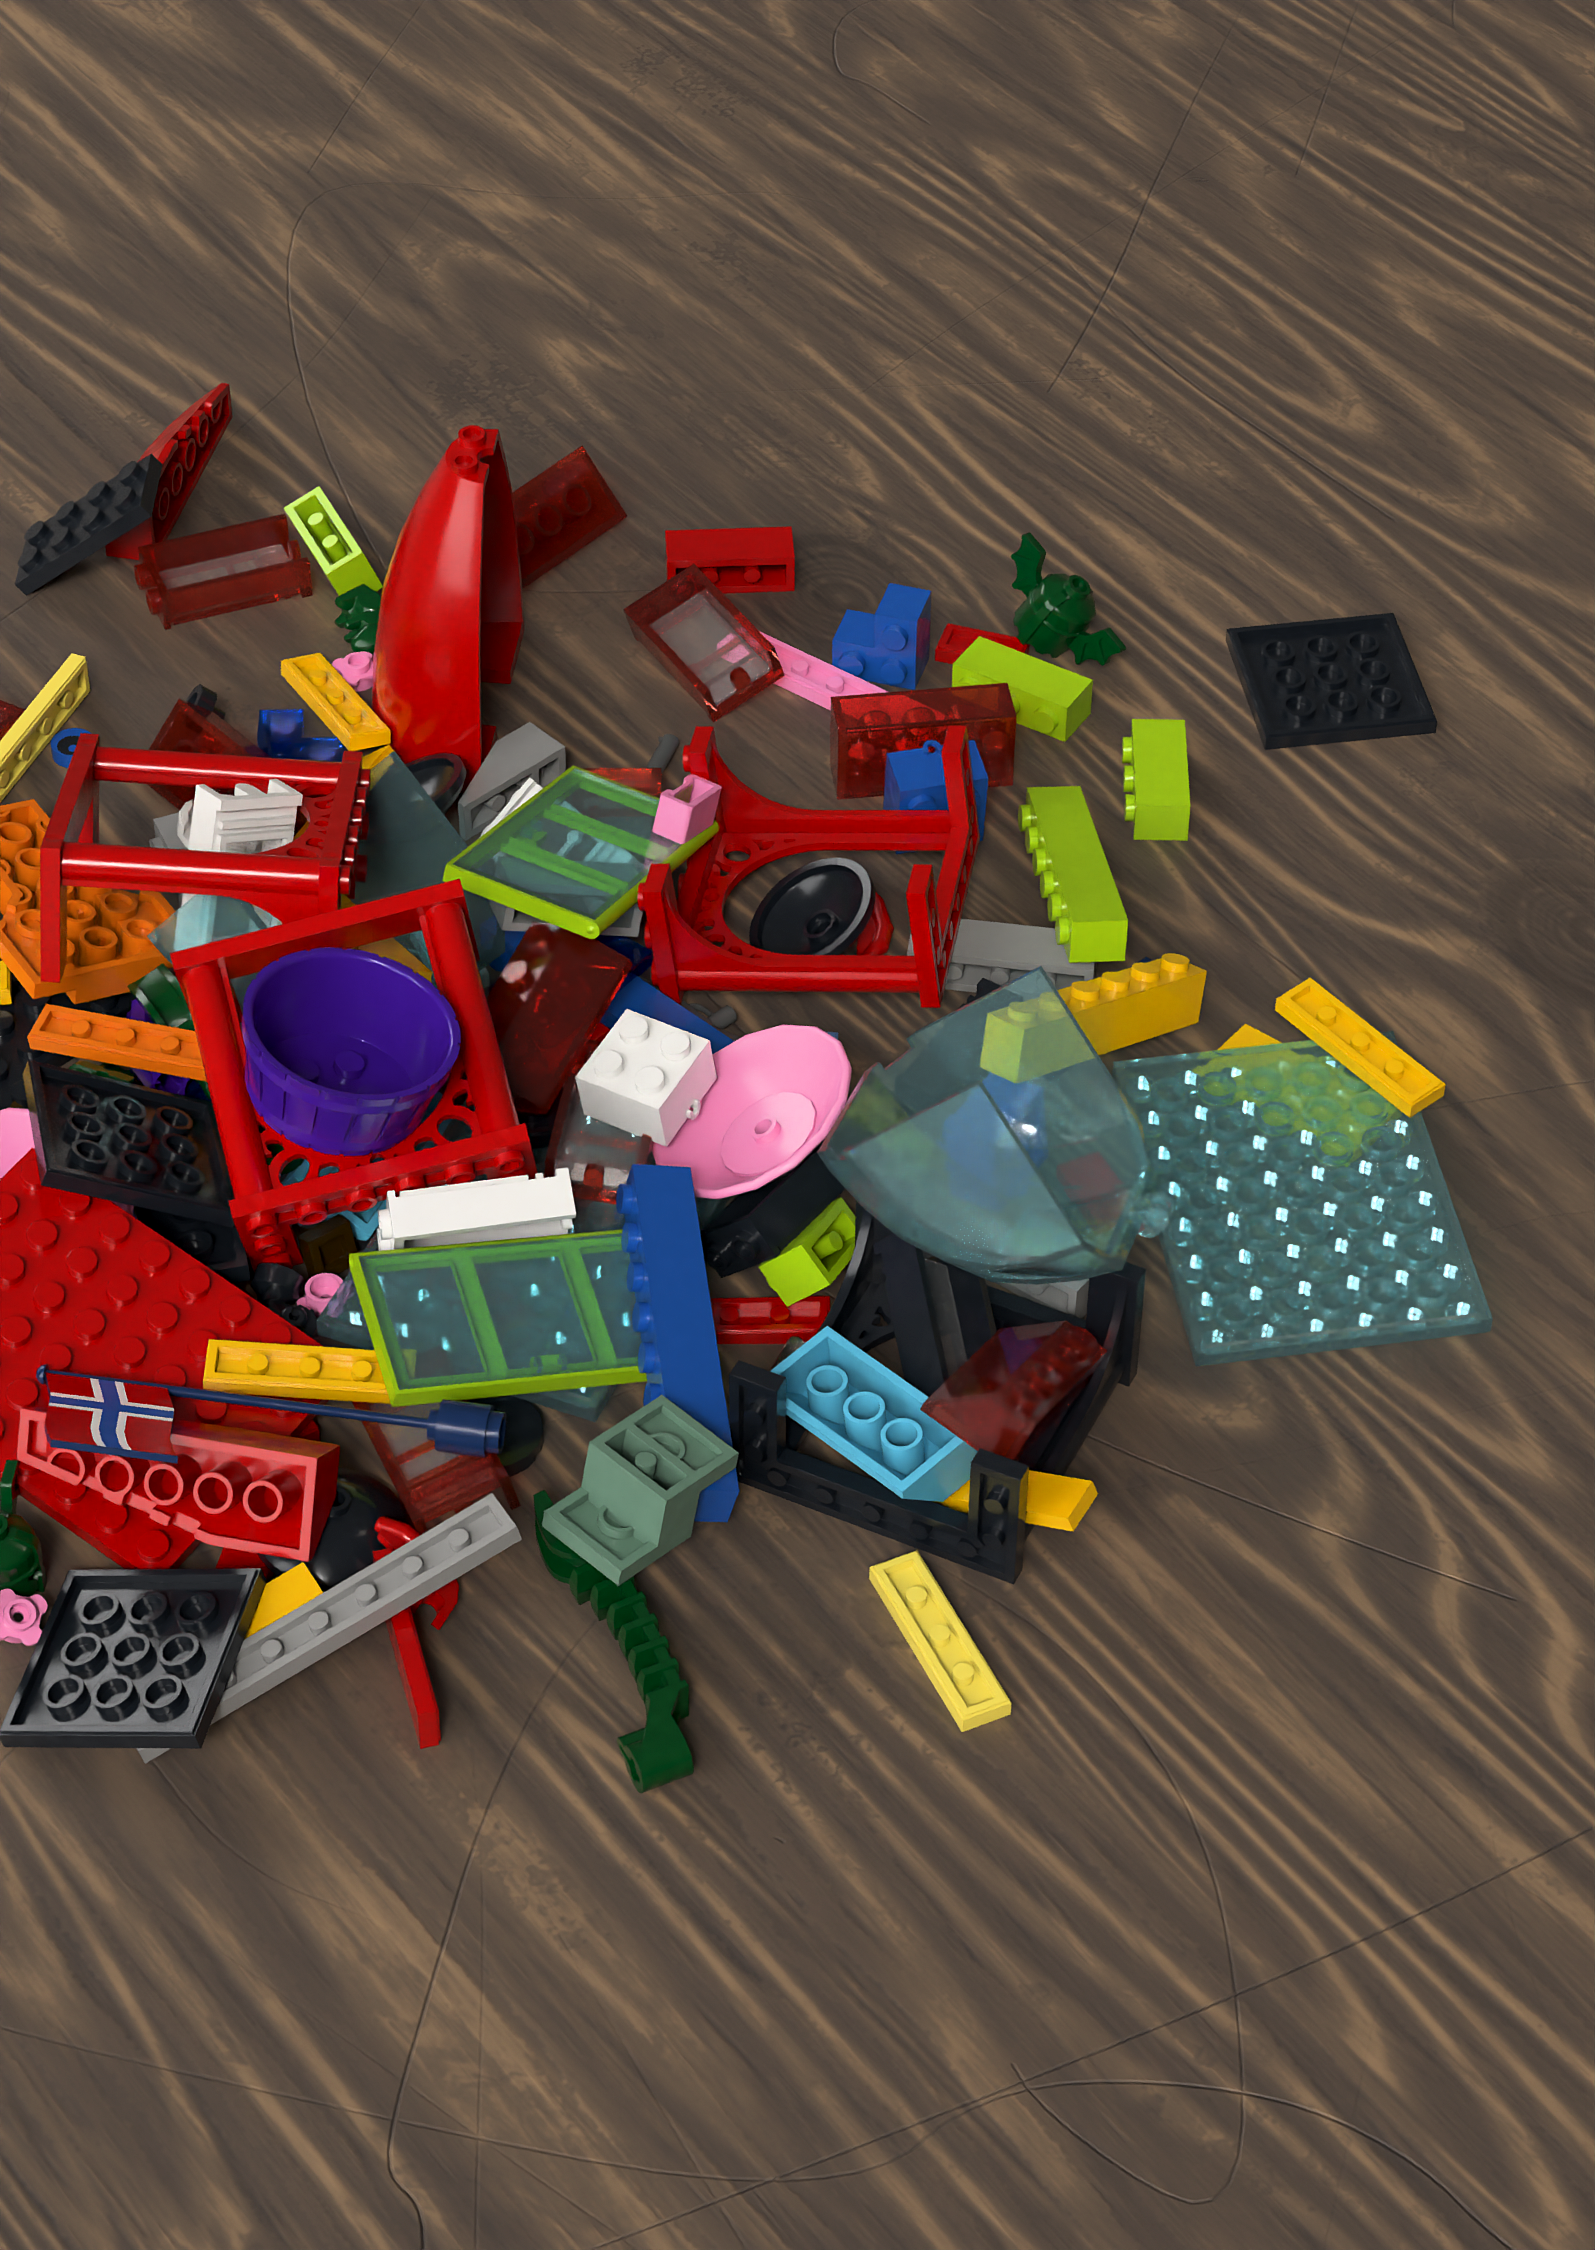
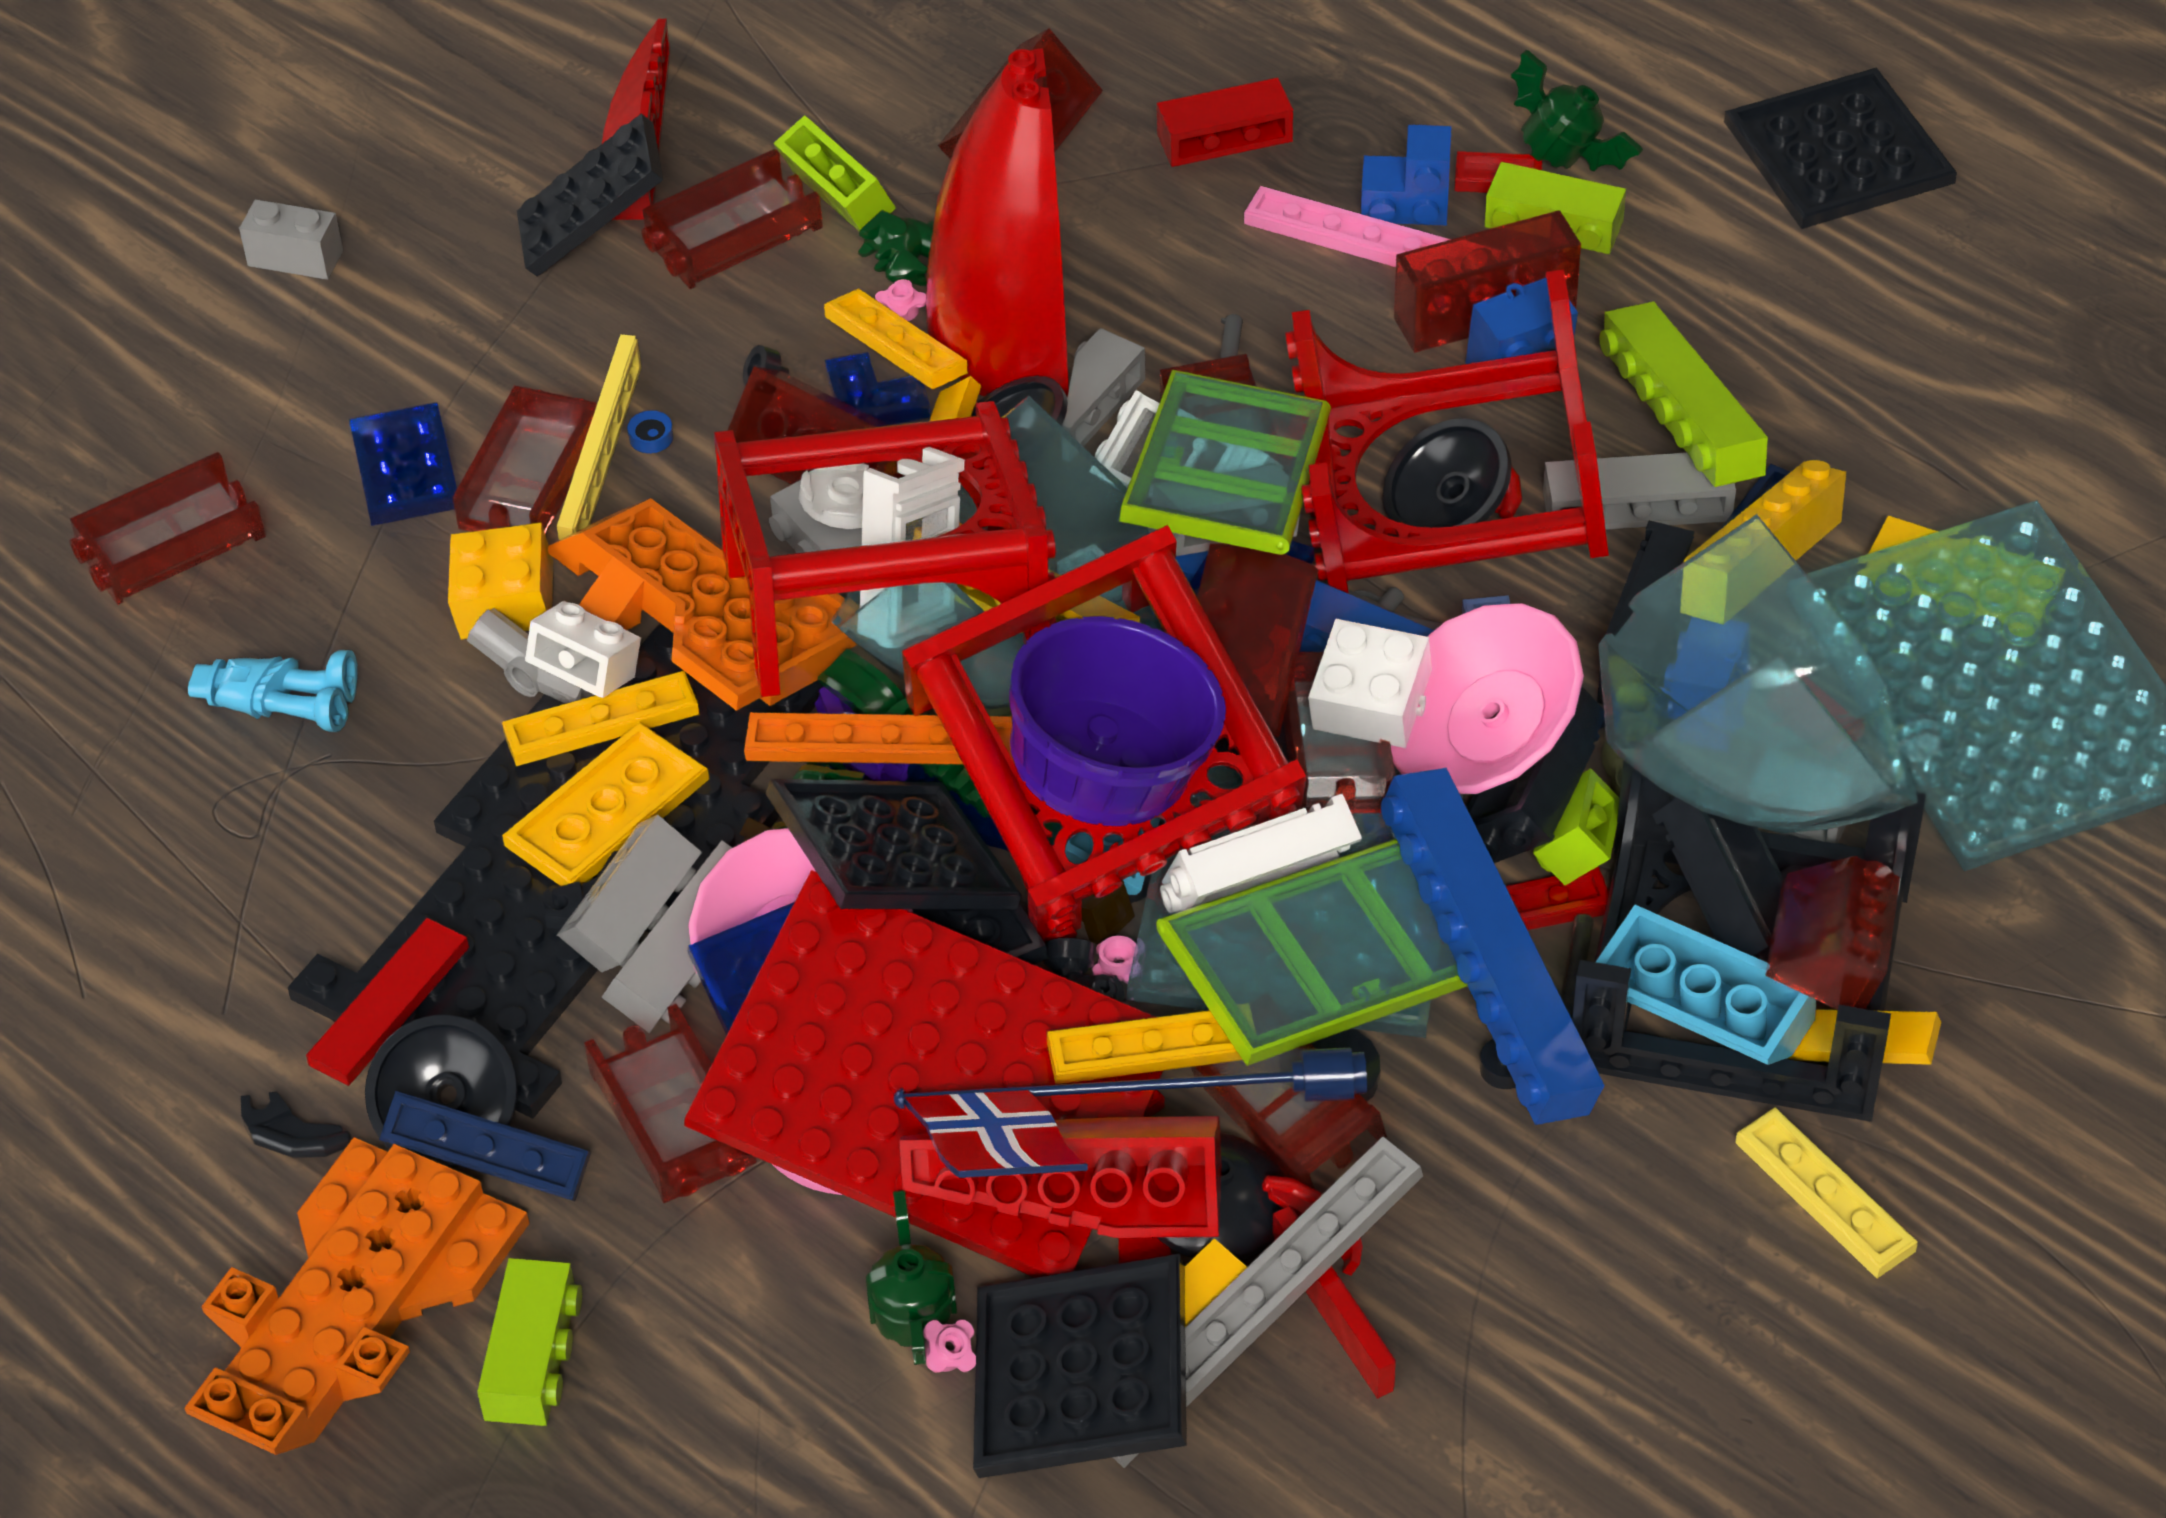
camera: 10 degrees left, 5 degrees up
dark green piece [533,1490,694,1793] -> none
sand green bracket [542,1395,739,1586] -> none
door [623,564,785,722] -> none
bright pink piece [652,774,722,844] -> none
lime brick [1122,719,1190,841] -> none
yellow tile [1275,977,1446,1118] -> none

